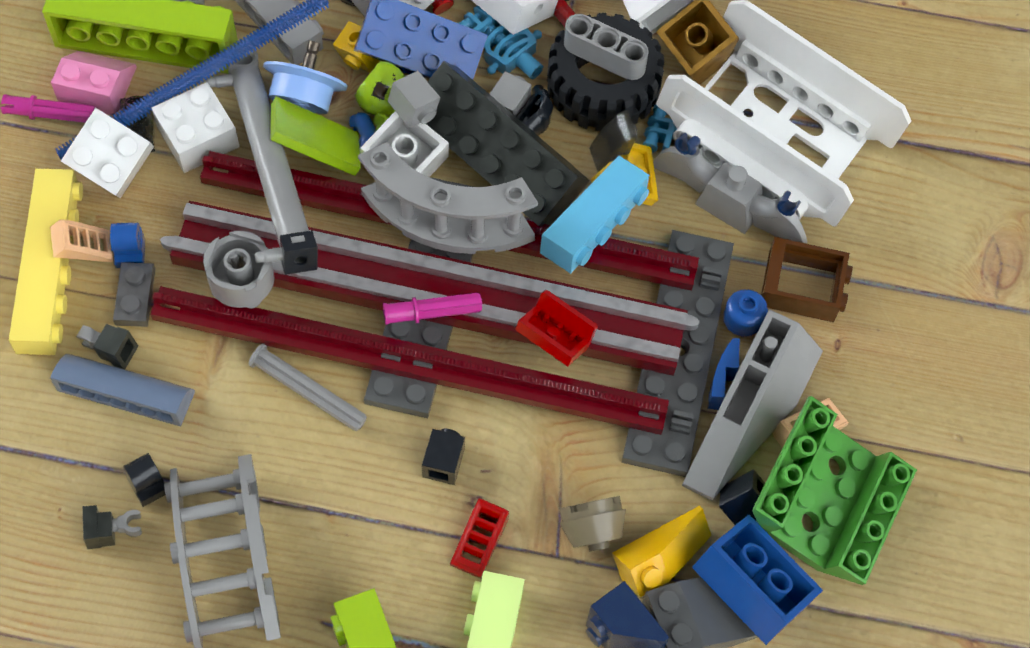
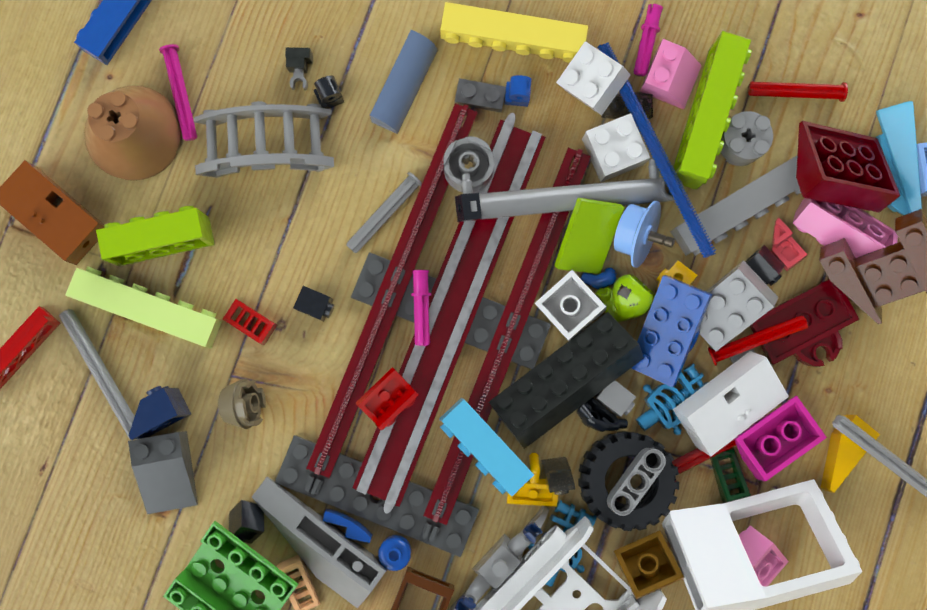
camera: 95 degrees right, 20 degrees up
light nougat slope [50,219,114,262] -> none
pearl dark grey piece [76,324,138,370] -> none
light grey fence [358,142,538,254] -> none
light grey brick [388,71,441,128] -> none
yellow slope [612,506,712,597] -> none
blue brick [692,515,823,645] -> none

